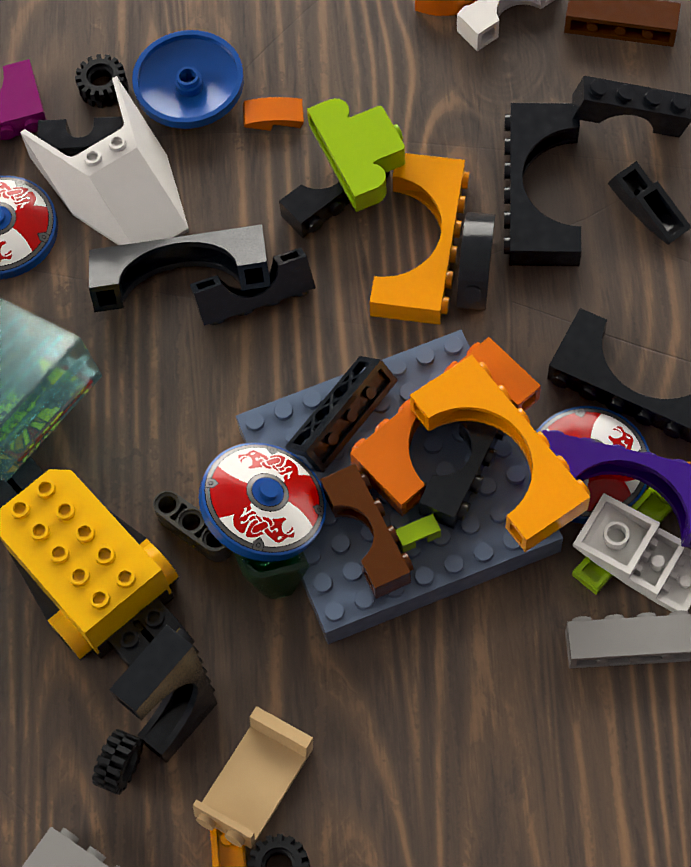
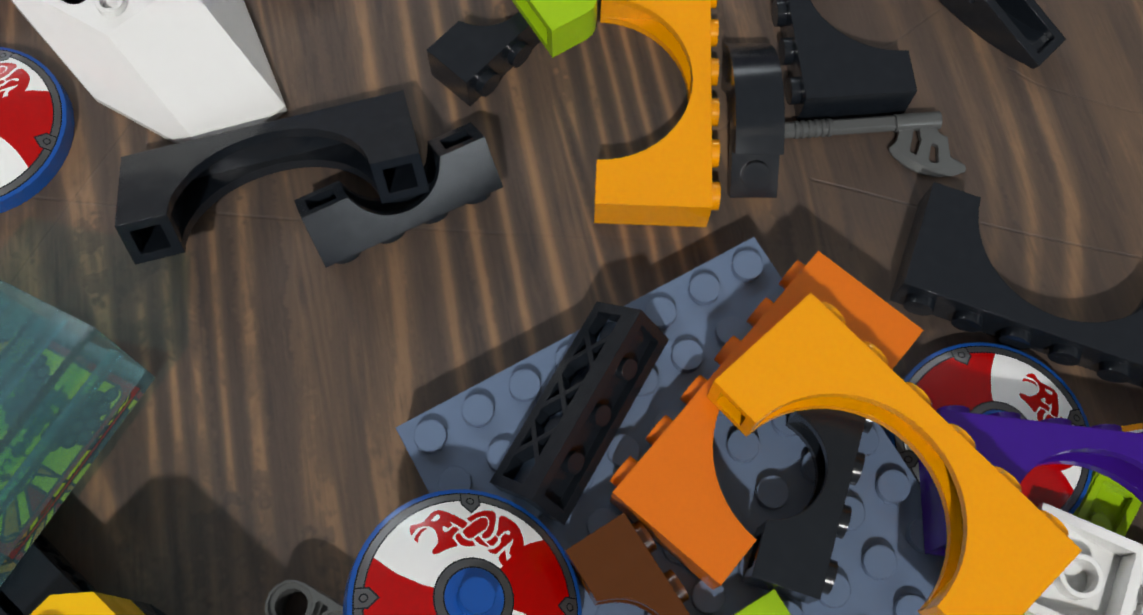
camera: 15 degrees left, 5 degrees up
none -> dark grey piece [785,111,966,178]

